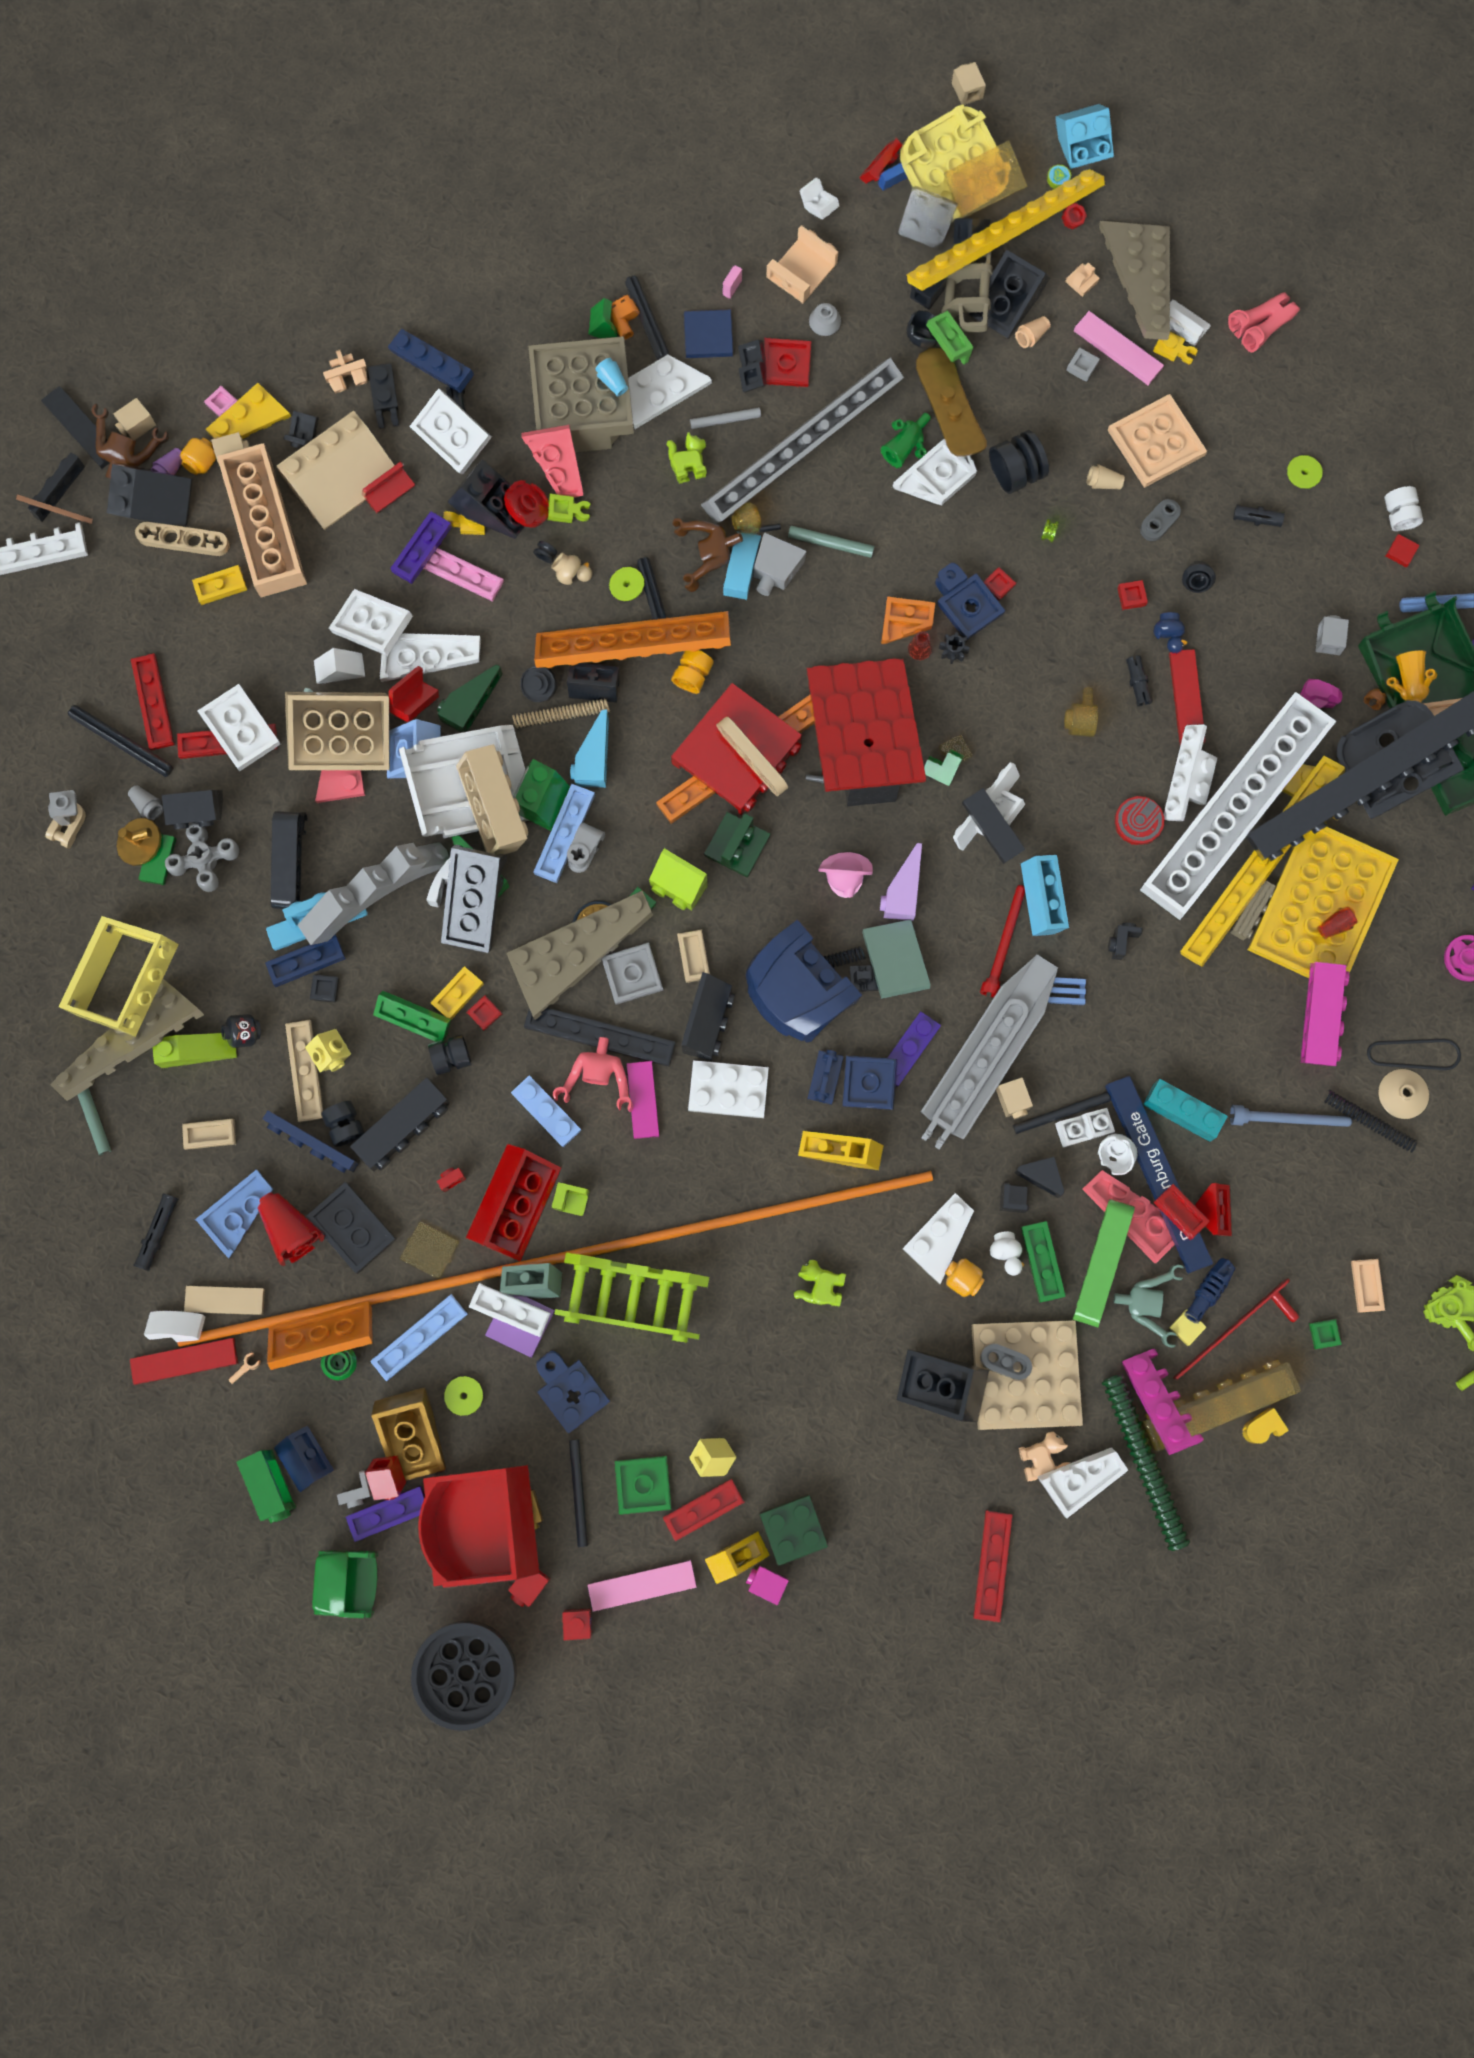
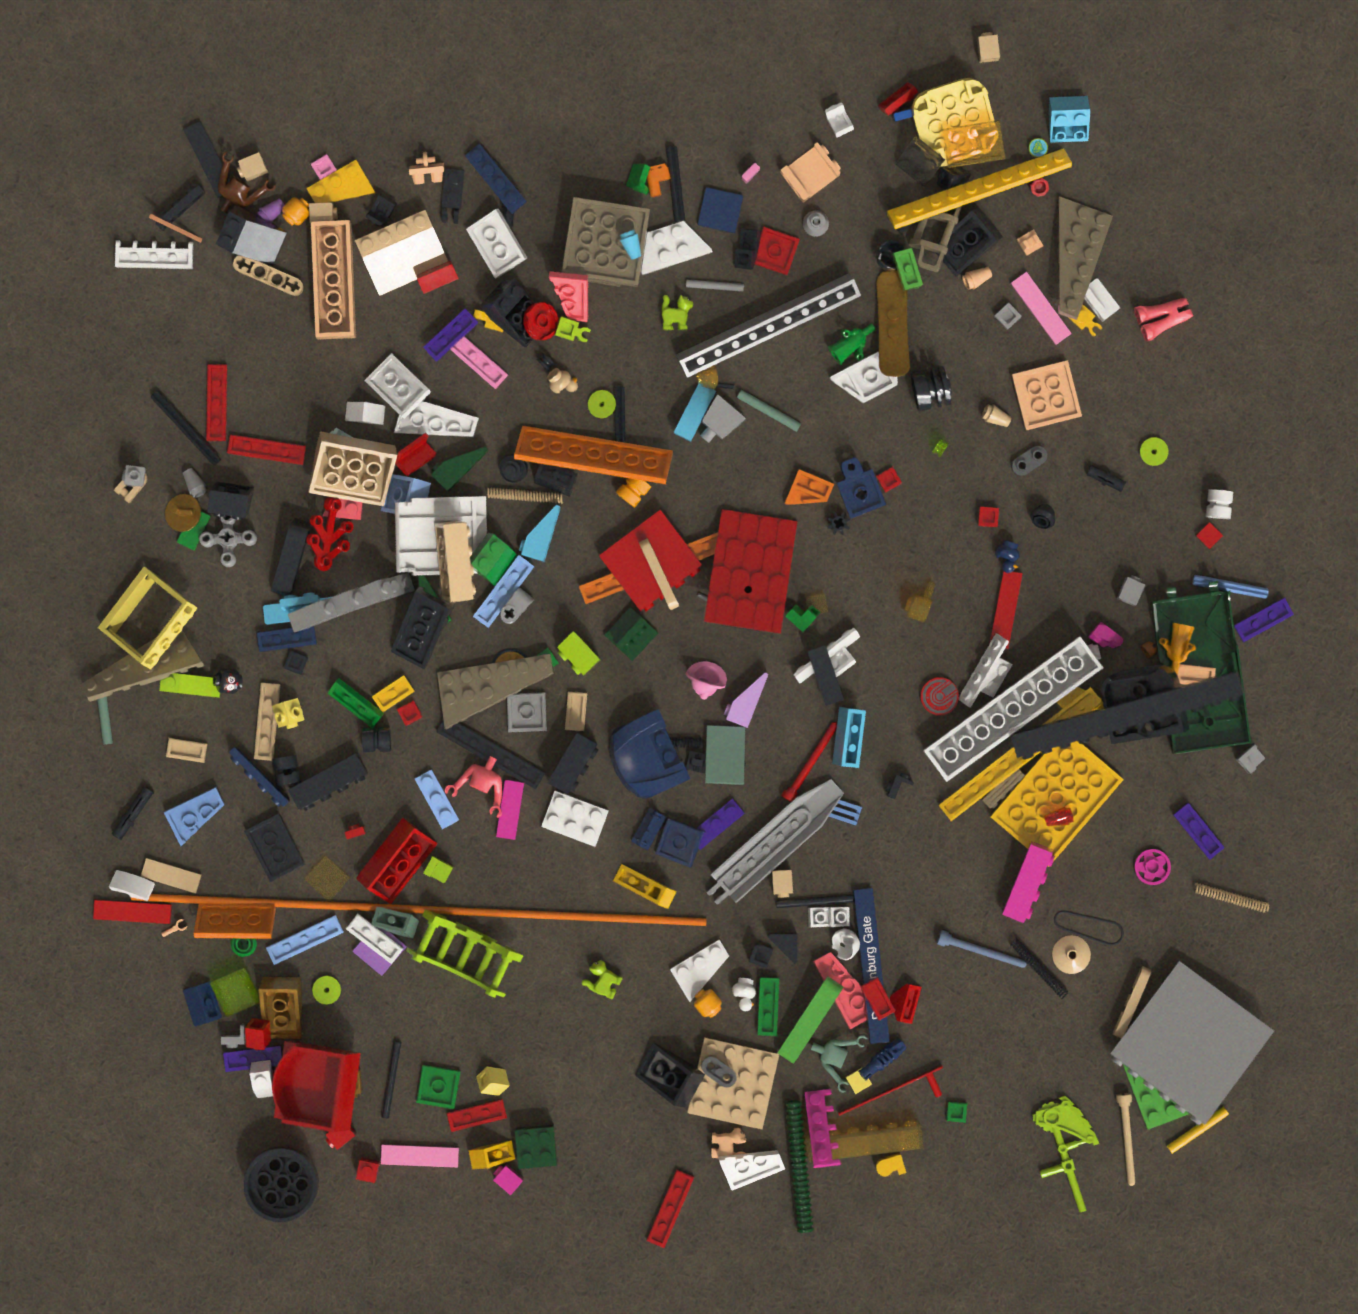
camera: 15 degrees right, 10 degrees up
yellow plate [192,565,247,605] -> none
white plate [198,684,281,771] -> none
green window [237,1450,296,1524] -> none
red cone [257,1192,325,1266] -> none
green piece [312,1550,378,1618] -> none
white slope [427,858,450,907] -> none
dark blue plate [537,1350,610,1434] -> none
reddish brown piece [672,518,743,592] -> none
clear red cone [908,631,932,660] -> none
black pin [1126,655,1152,707] -> none
teal brick [1143,1079,1228,1142] -> none
light nougat tile [1351,1259,1385,1313] -> none
none -> clear neon green slope [210,968,260,1017]
none -> white slope [250,1060,273,1098]
none -> red plant [306,497,353,571]

